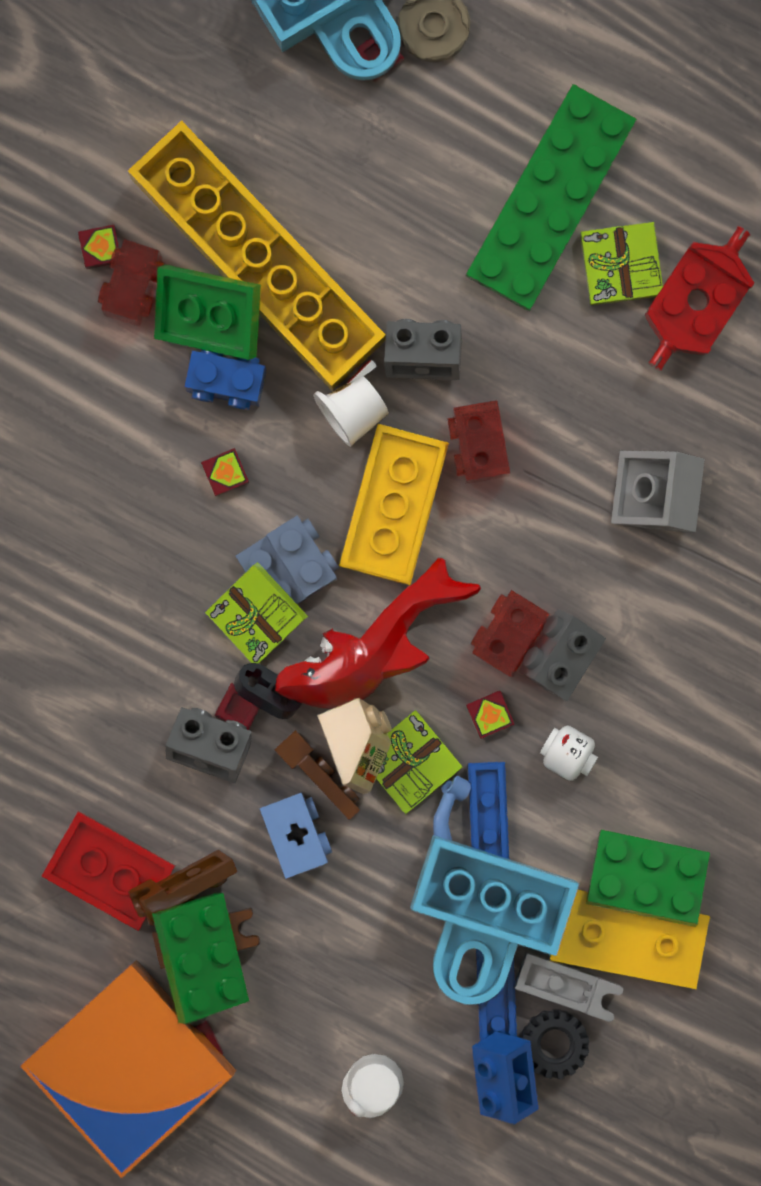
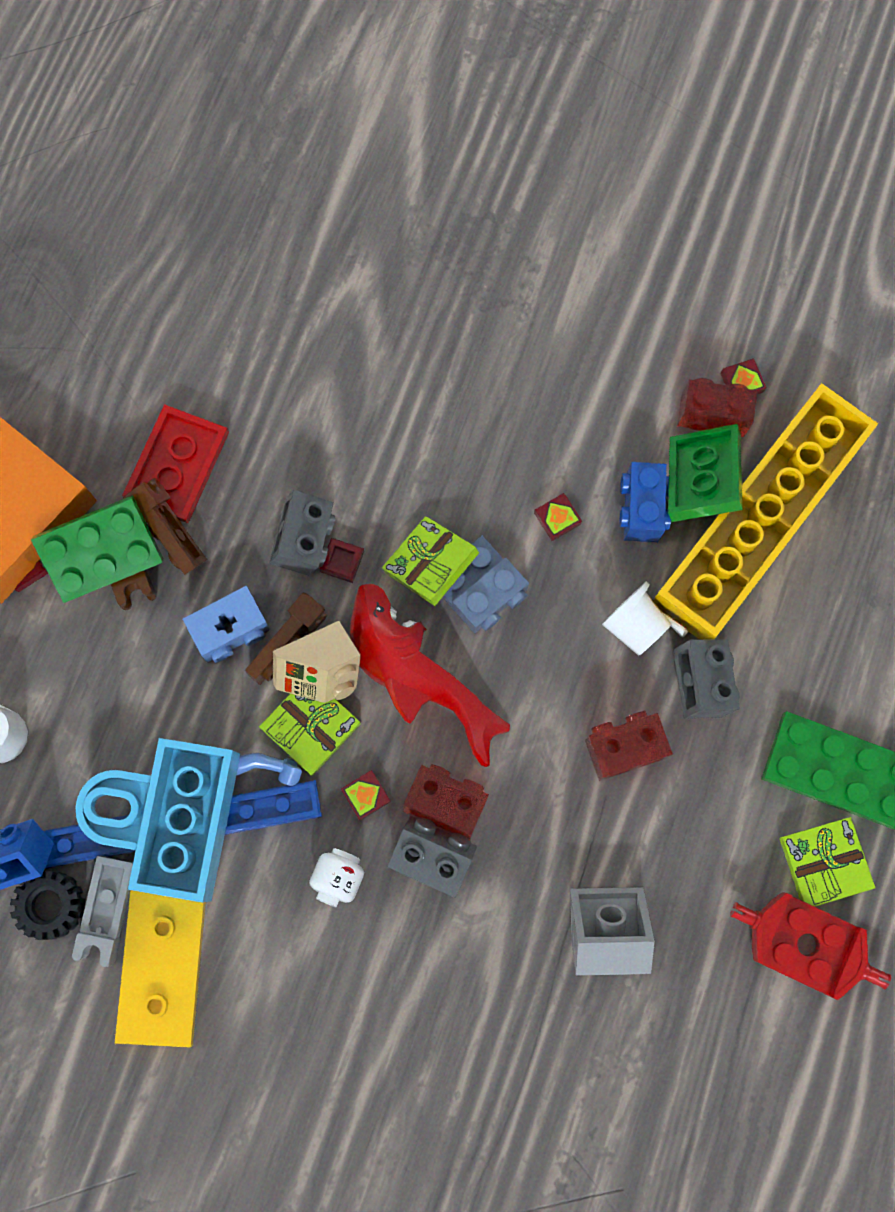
camera: 80 degrees right, 10 degrees down
black beam [234,663,302,719] -> none
yellow plate [339,424,449,586] -> none
green plate [586,830,710,927] -> none

